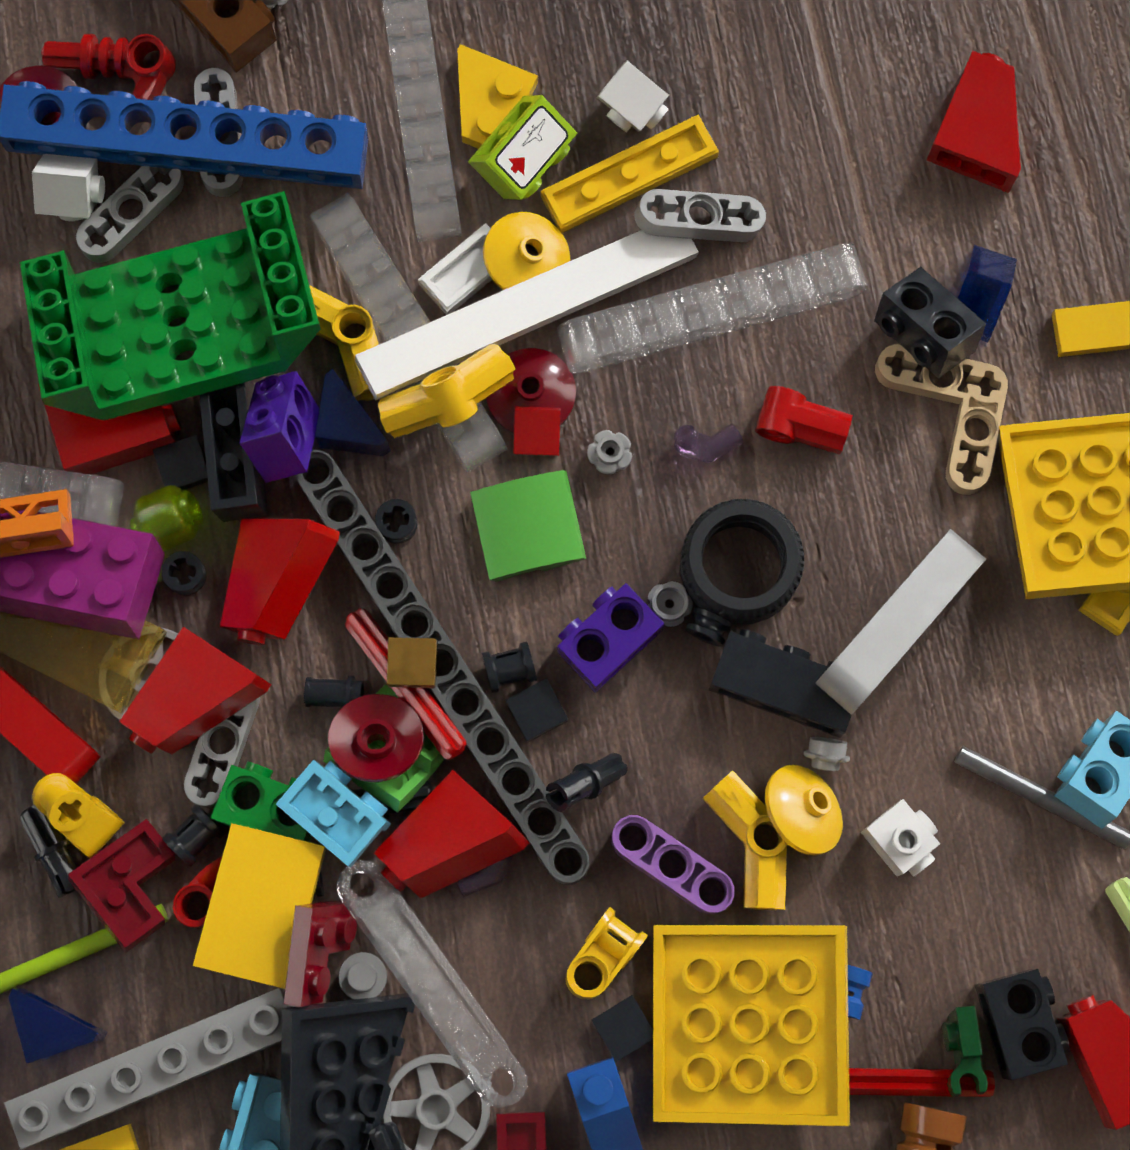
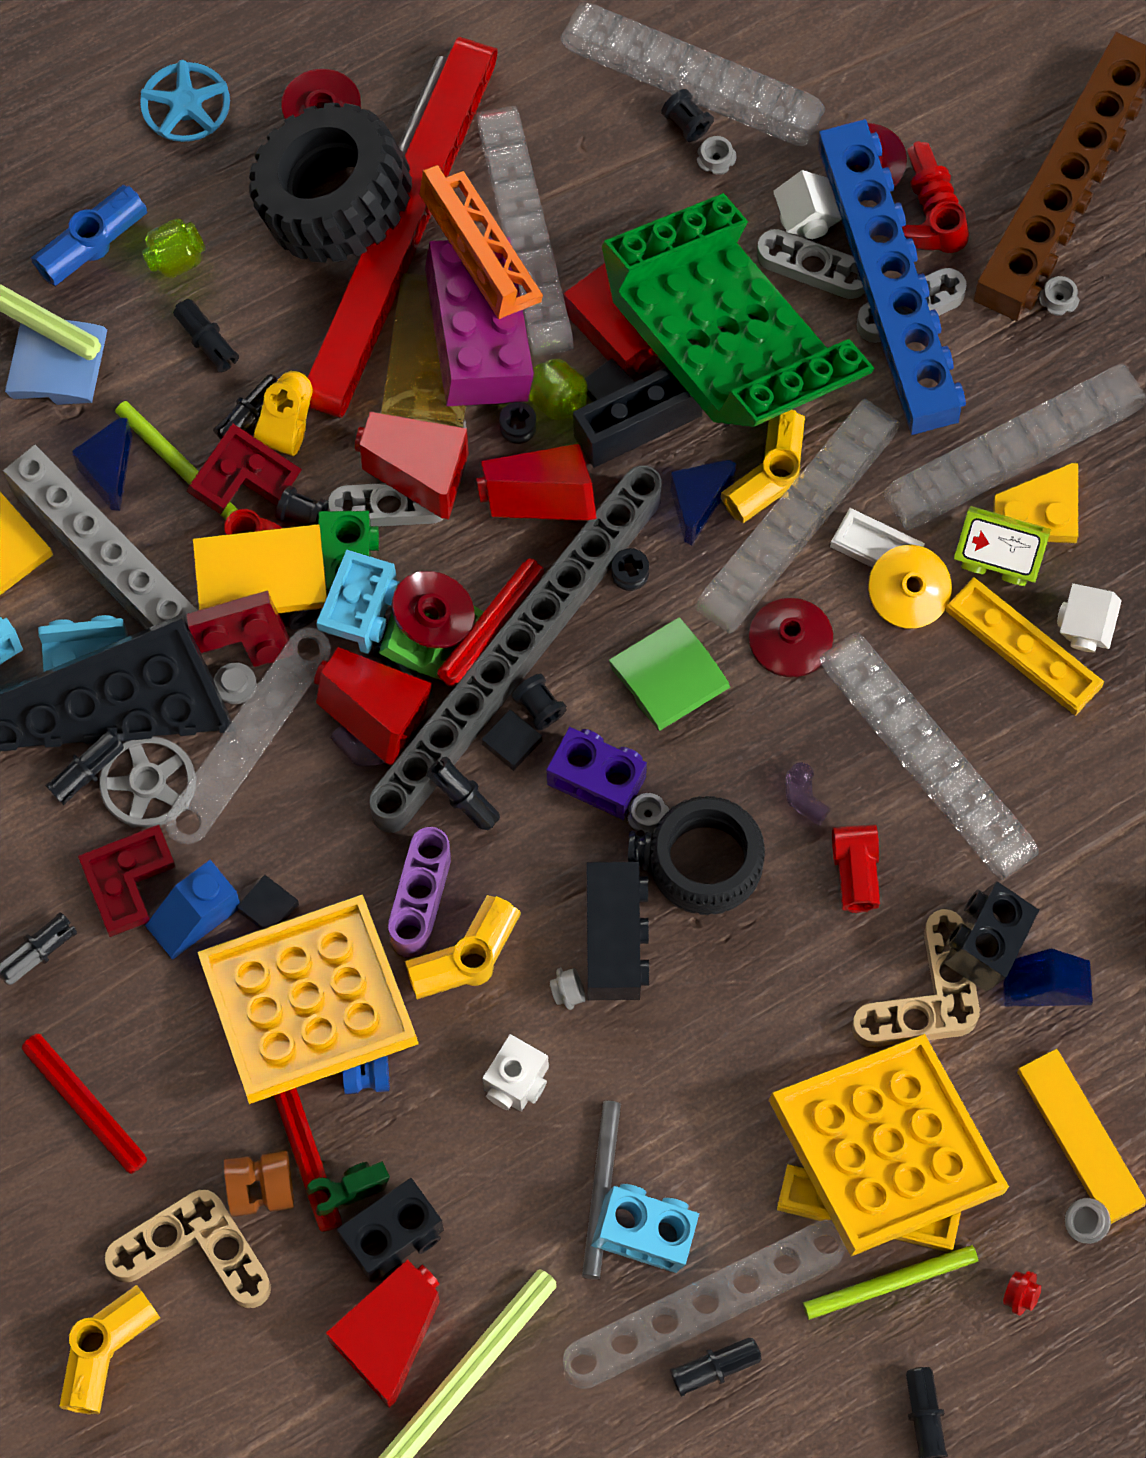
camera: 70 degrees right, 10 degrees down
dark purple brick [240,371,321,483] -> none
black pin [304,676,364,708] -> none
white tile [355,218,699,400] -> none
yellow piece [377,344,515,438] -> none
pearl gold tile [387,637,437,688] -> none
red tile [513,406,561,456] -> none
yellow piece [566,907,648,1000] -> none
light grey plate [587,430,632,474] -> none
light grey beam [634,189,766,242] -> none
yellow dish [765,765,843,856] -> none
beam [815,529,986,715] -> none

